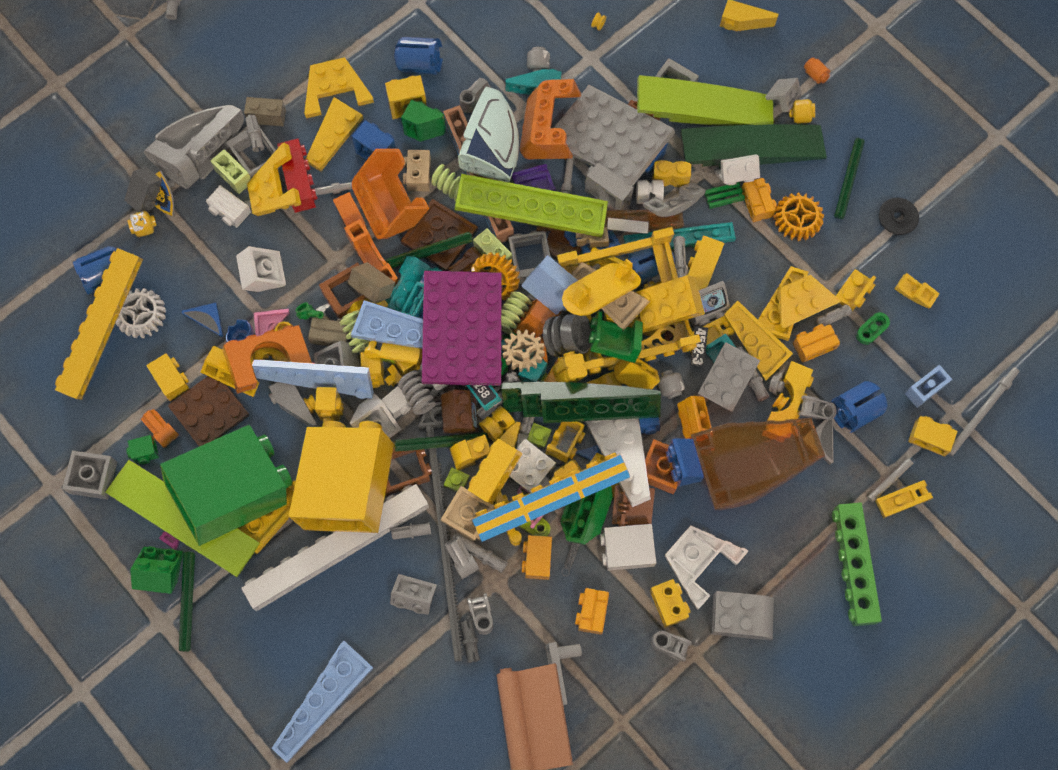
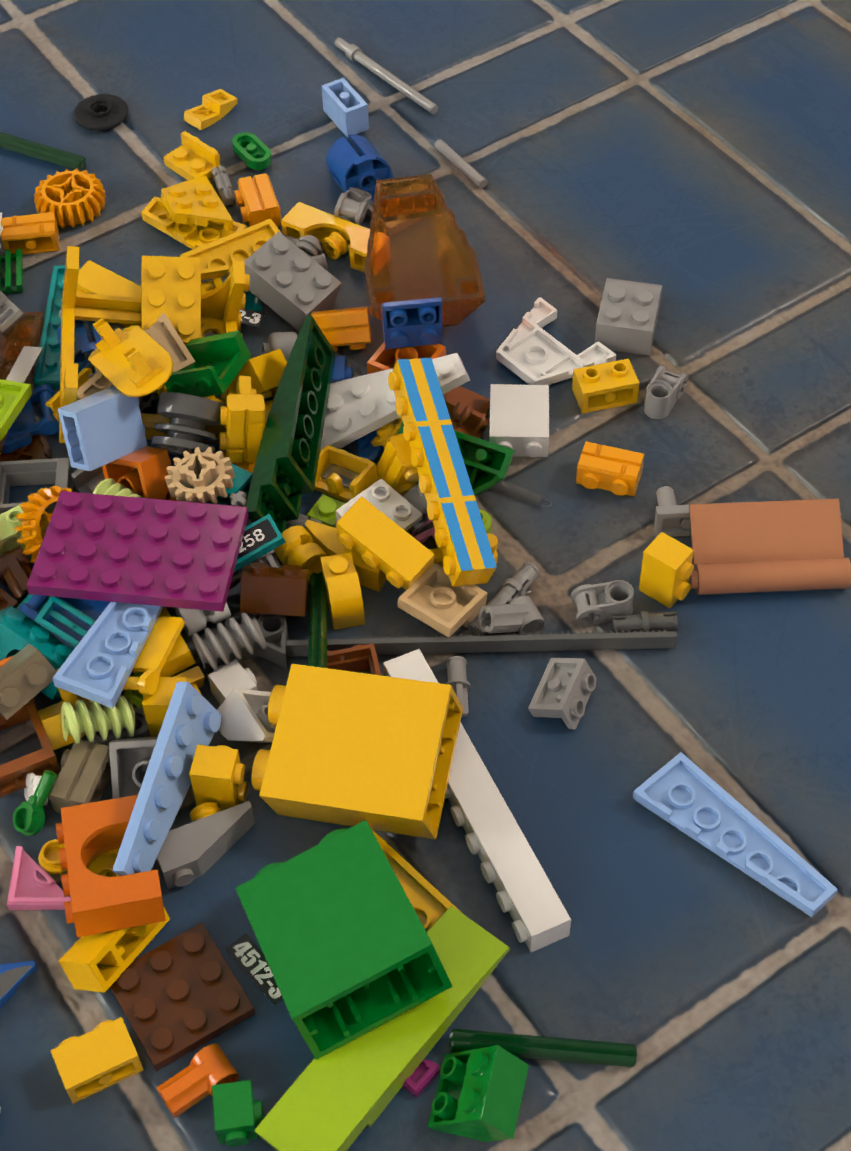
camera: 80 degrees left, 20 degrees down
blue hair [225,319,254,342] -> none
lime plate [444,468,470,492] -> none
light orange brick [522,535,552,580] -> none
tan plate [576,227,609,248] -> none
bright green brick [832,502,882,626] -> none
yellow plate [875,480,933,518] -> none
yellow brick [908,416,958,457] -> none
none -> yellow brick [639,532,694,608]

